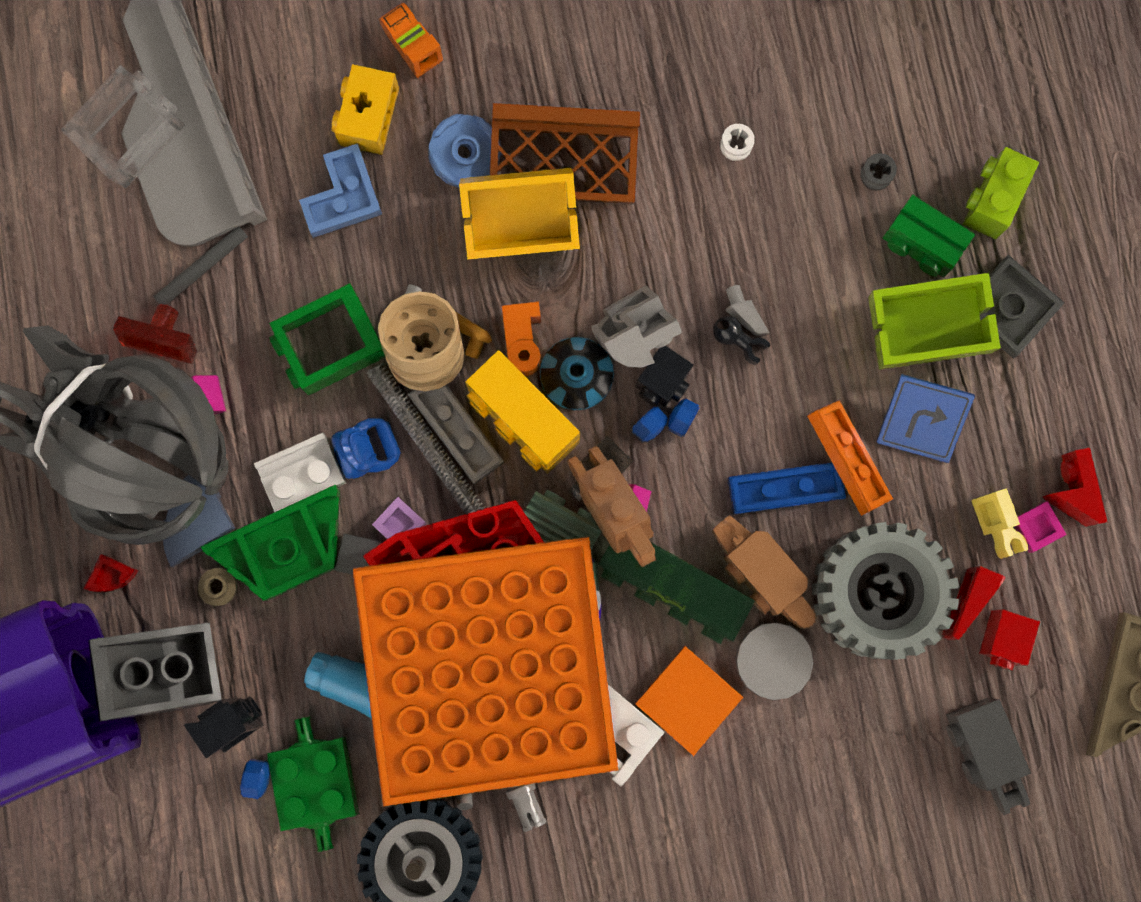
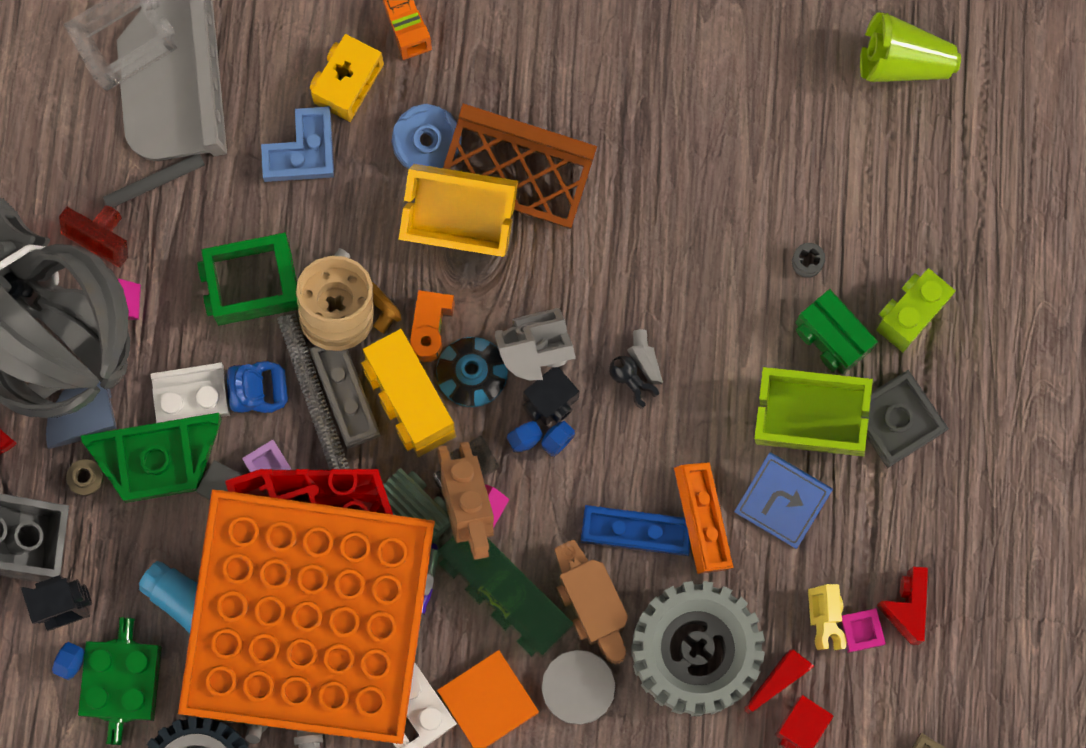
camera: 15 degrees right, 5 degrees down
white bush [720,124,754,161] -> none

